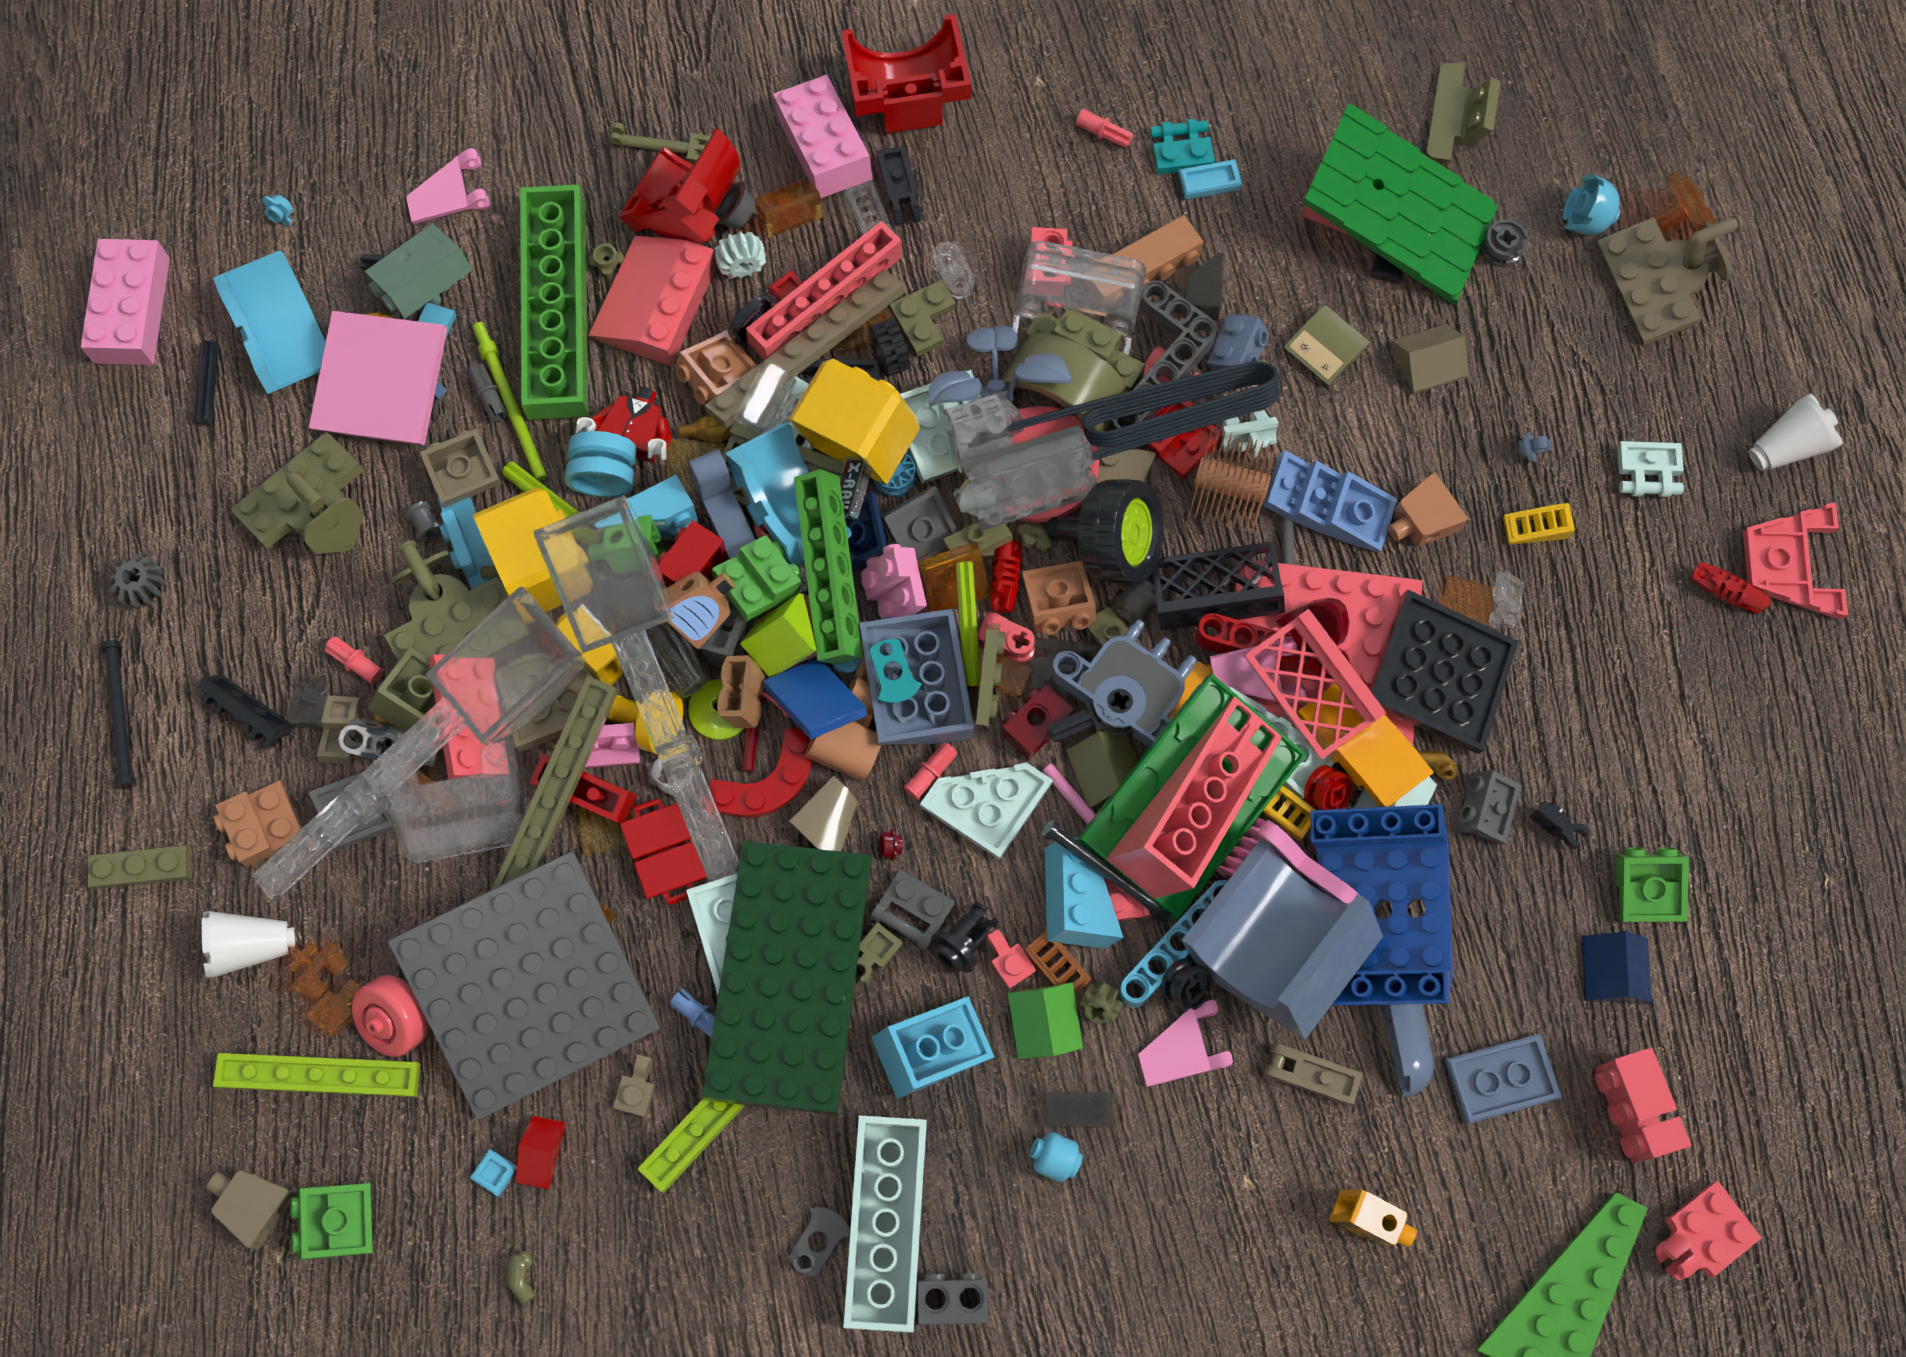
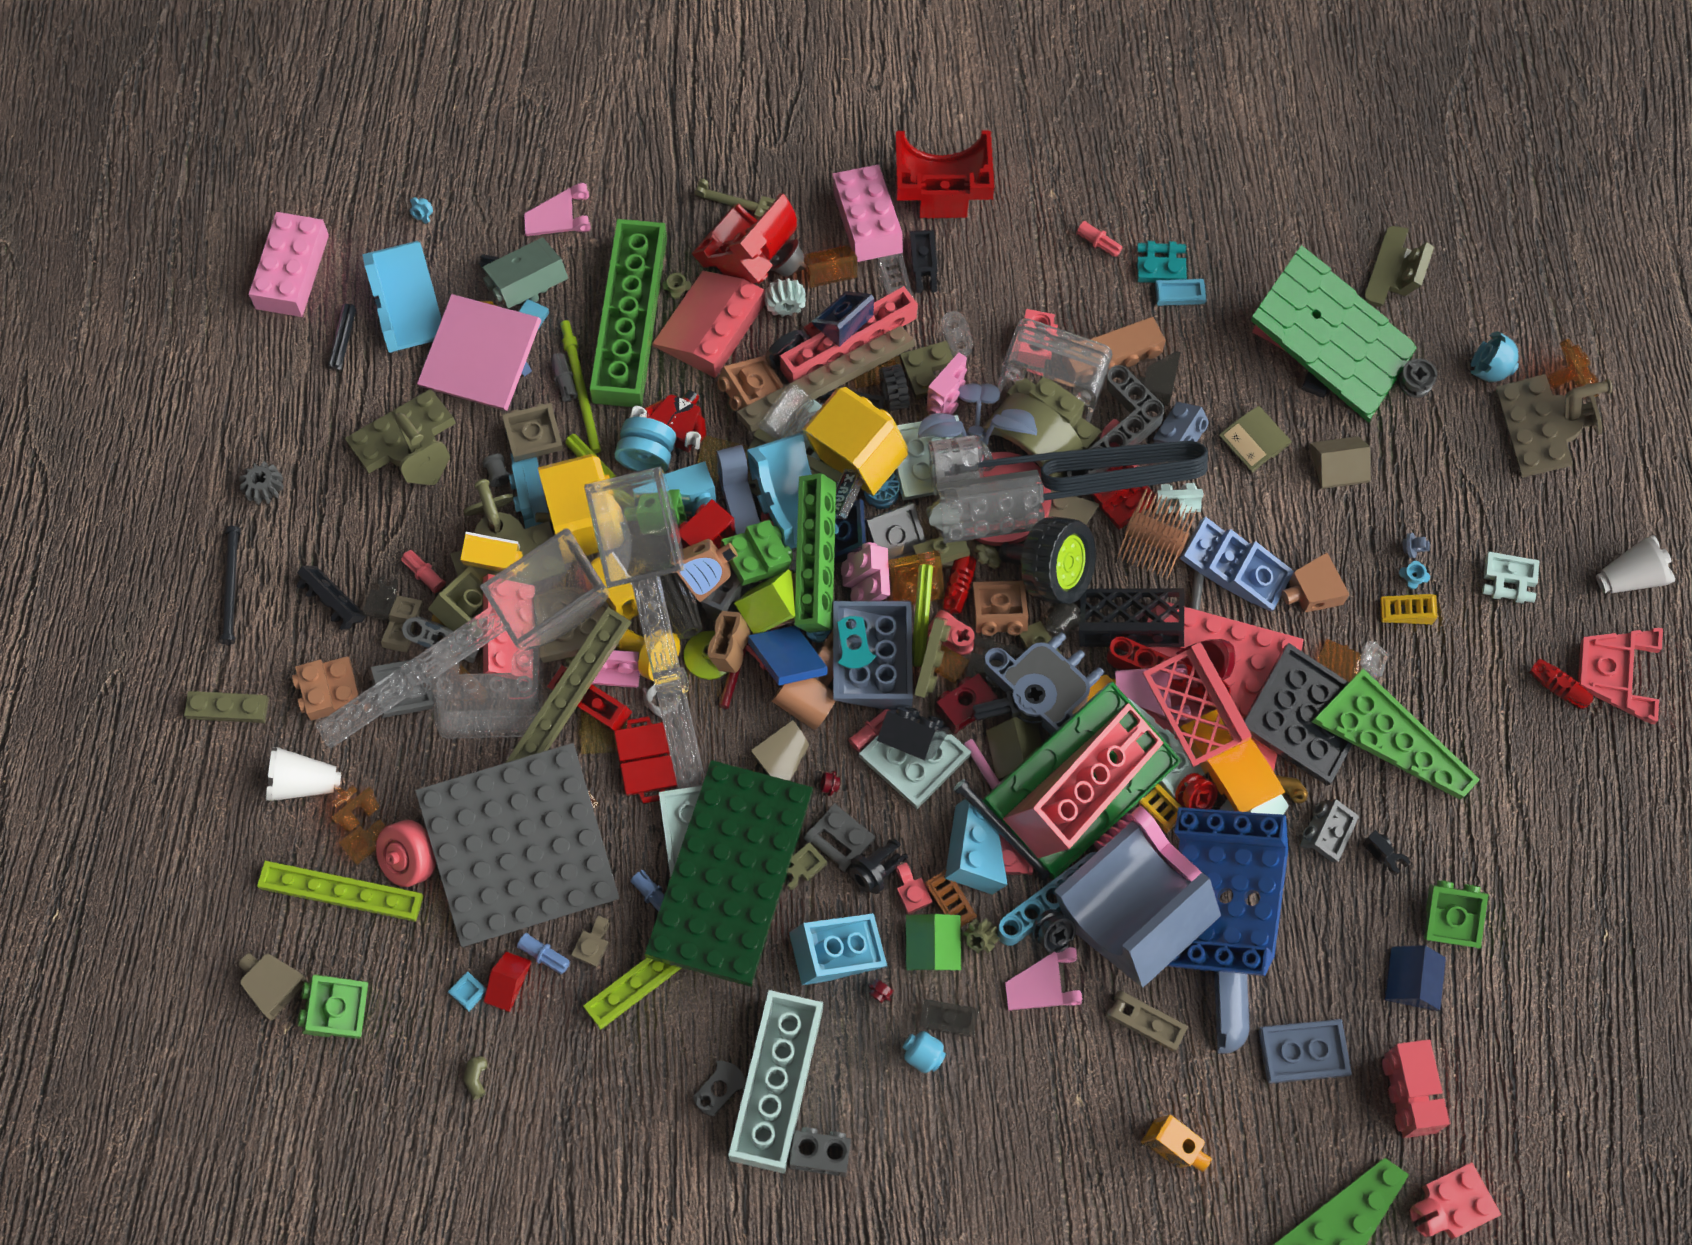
camera: 10 degrees right, 5 degrees down
pearl gold piece [679,414,733,442] -> none
red plate [705,728,813,818] -> none
none -> yellow piece [460,532,523,575]
none -> medium blue axle [517,933,570,974]
none -> dark blue slope [812,291,874,347]
none -> dark red plate [868,979,894,1003]
none -> black slope [877,706,950,760]
none -> bright pink plate [926,352,967,415]
none -> bright green wing [1312,668,1480,800]
none -> medium azure plate [1399,561,1430,589]

